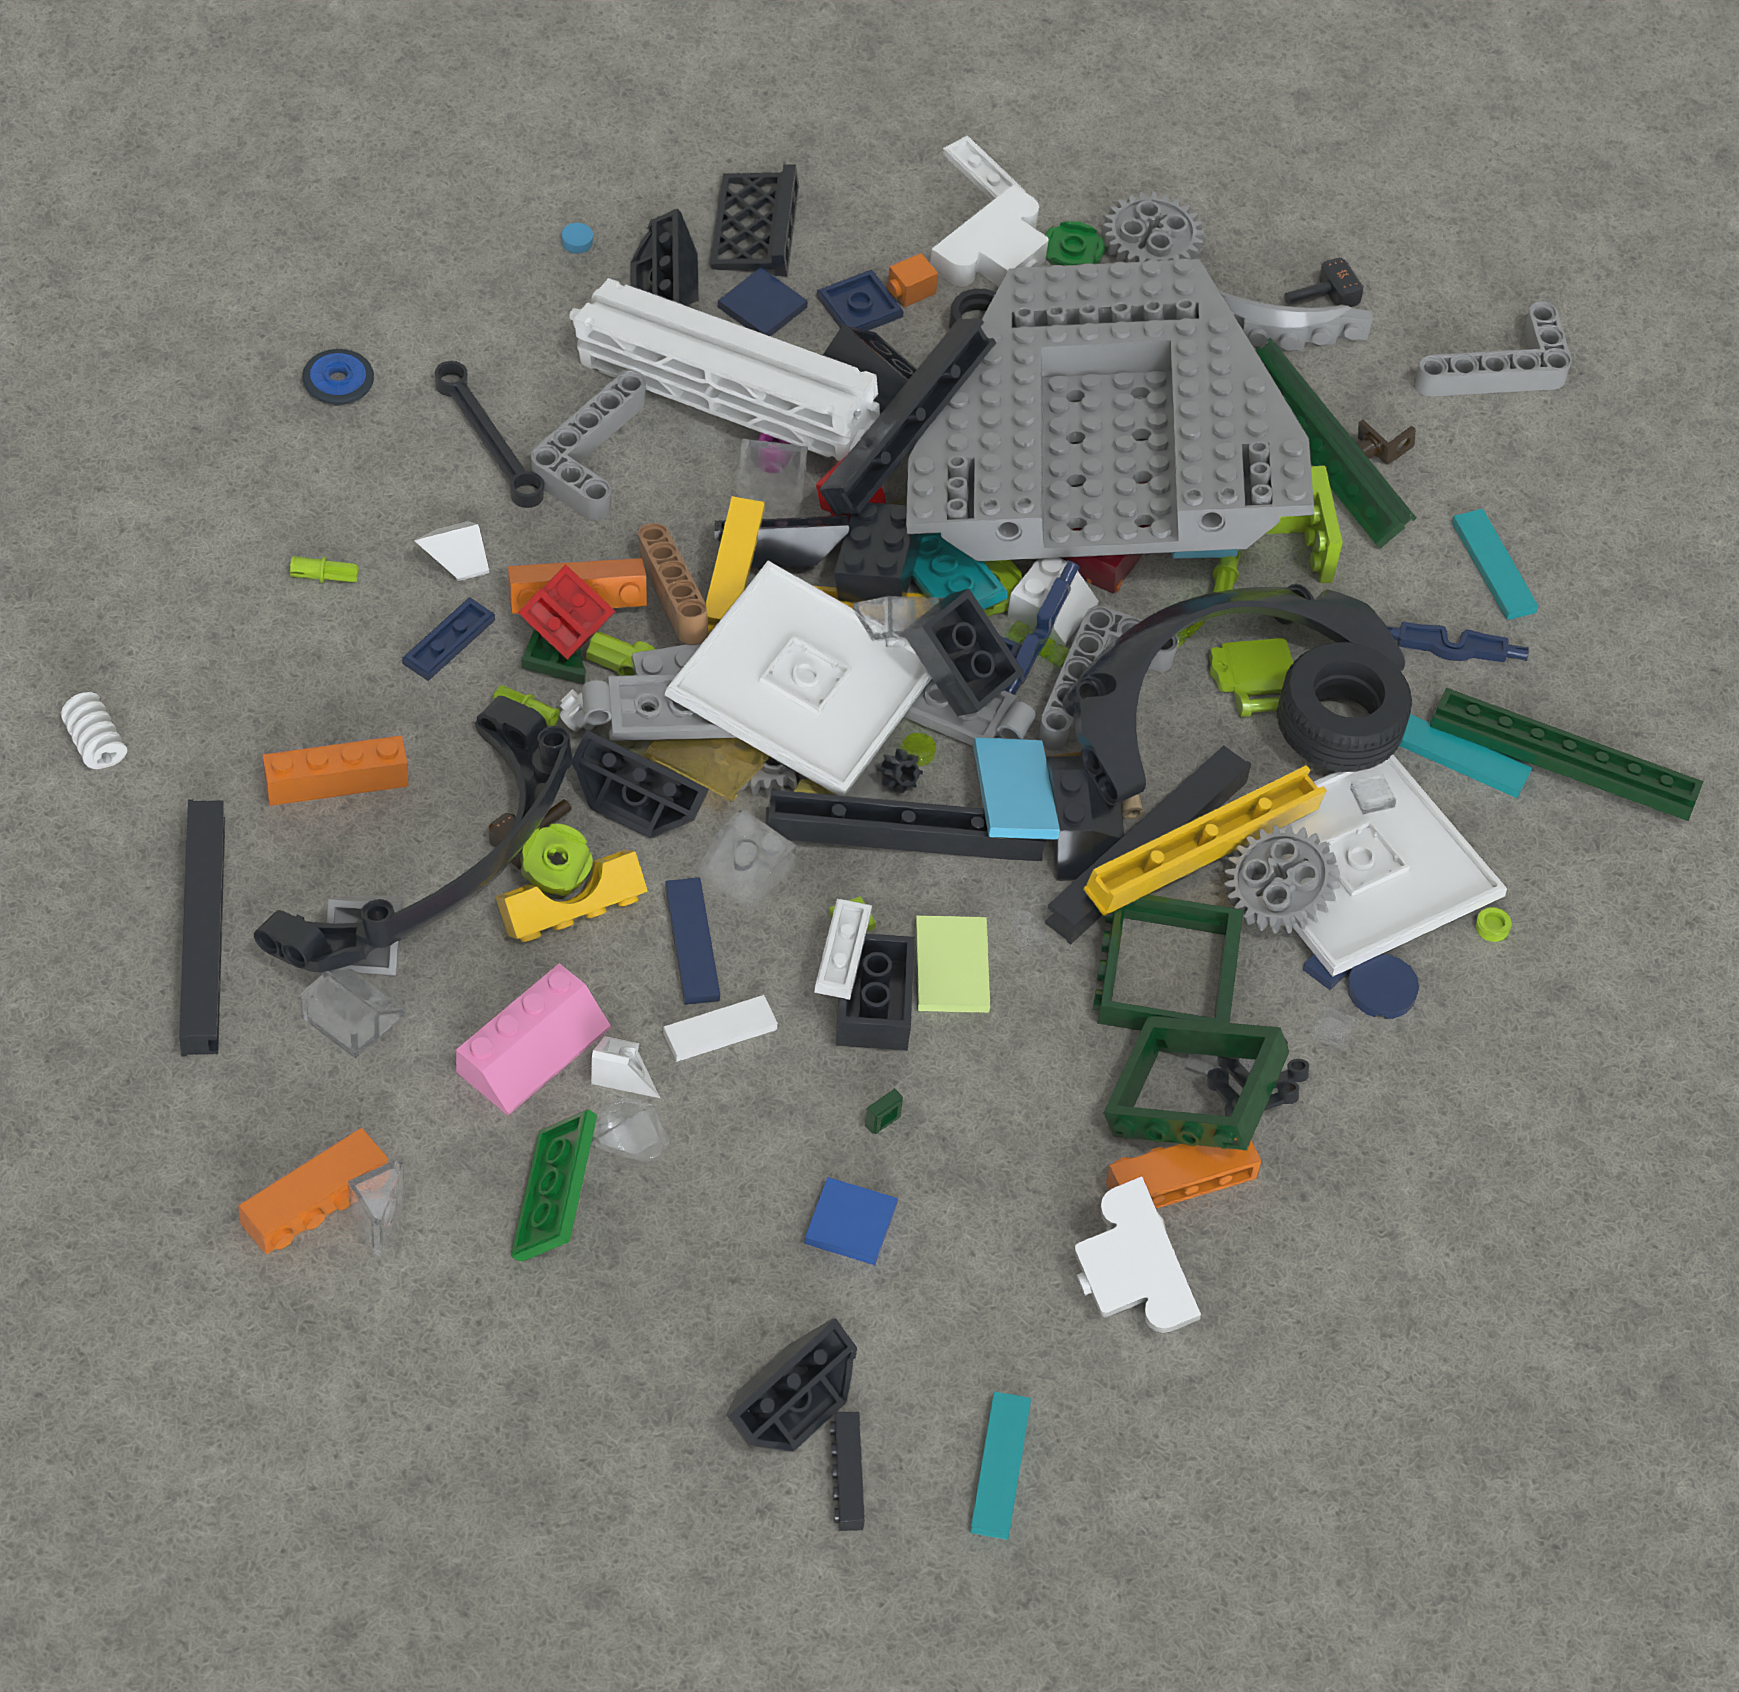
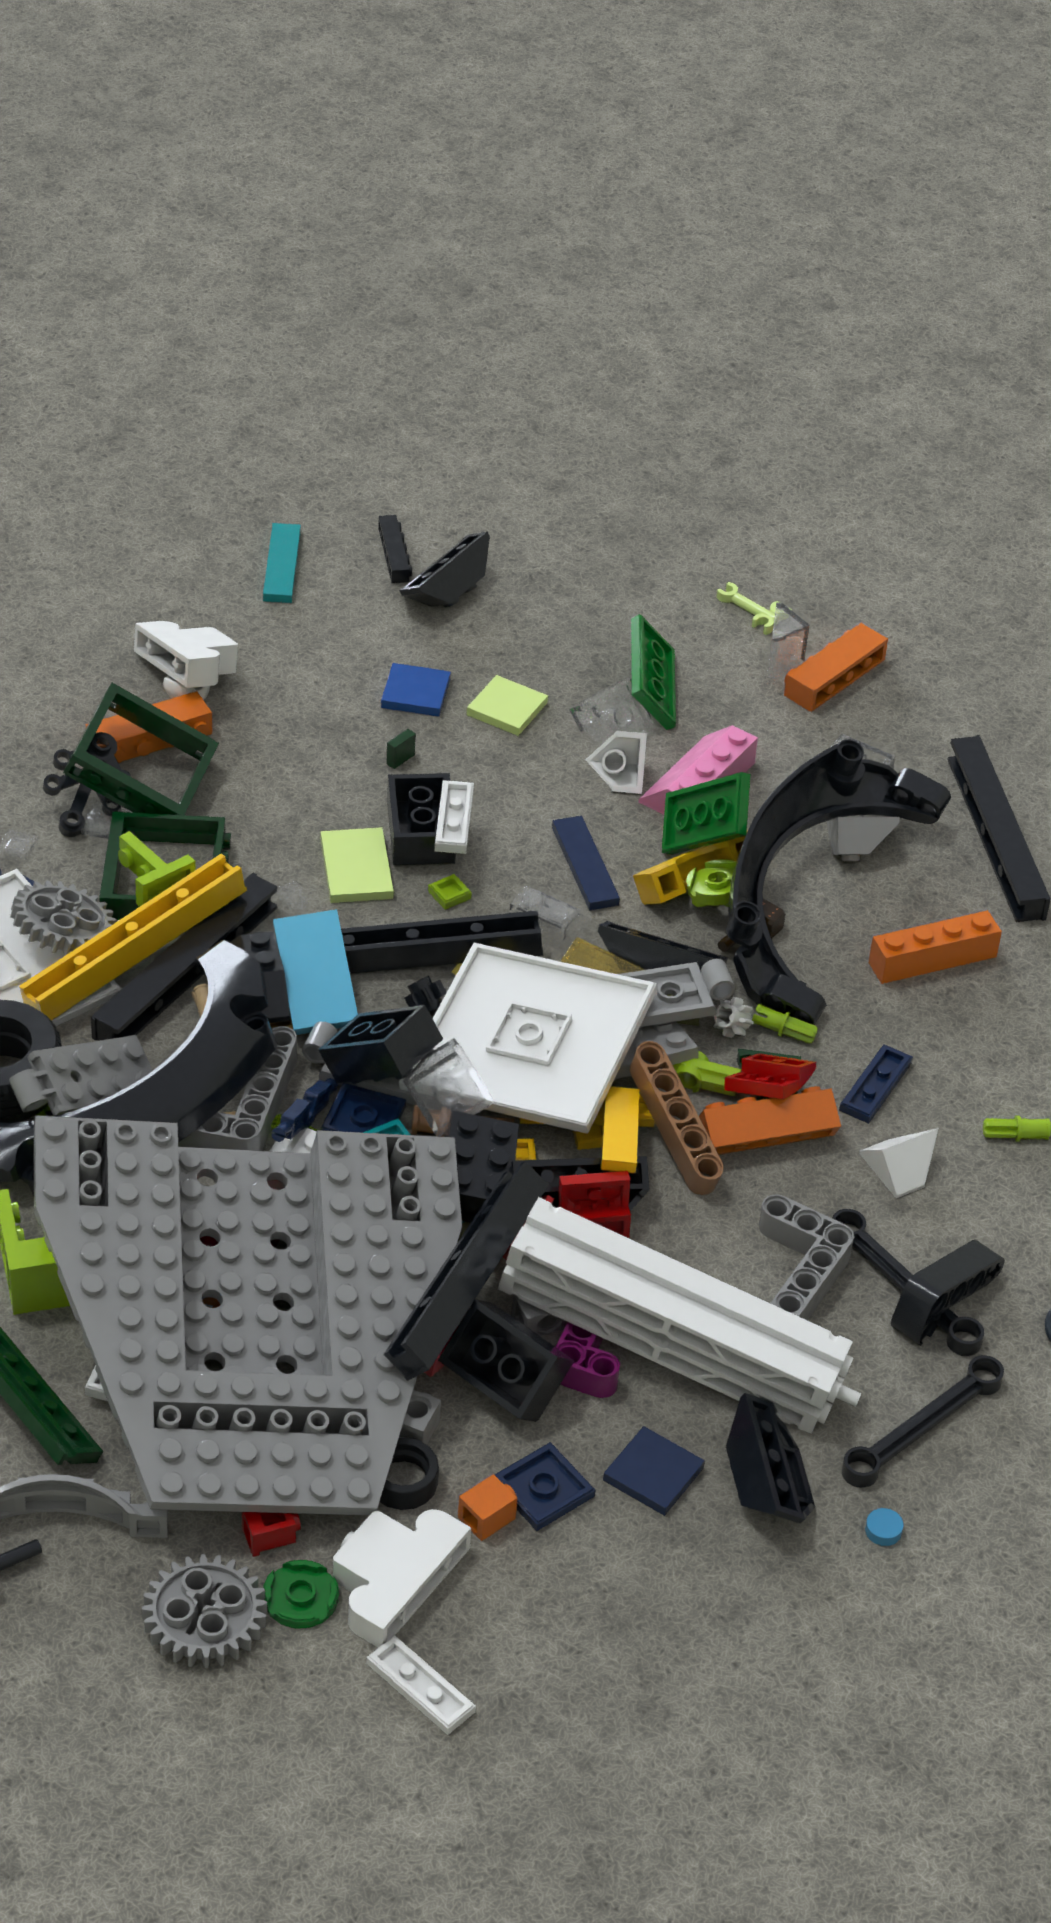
camera: 175 degrees right, 10 degrees down
white tile [663,995,778,1062] -> none
black fence [710,164,799,277] -> none
none -> light grey hinge [9,1035,153,1116]
none -> lime bracket [118,831,196,907]
none -> yellowish green tile [467,675,548,736]
none -> red slope [559,1171,631,1238]
none -> green tile [662,772,751,855]
none -> yellowish green bar [716,582,792,635]
none -> black piece [842,1355,1004,1488]
none -> black beam [891,1239,1005,1346]

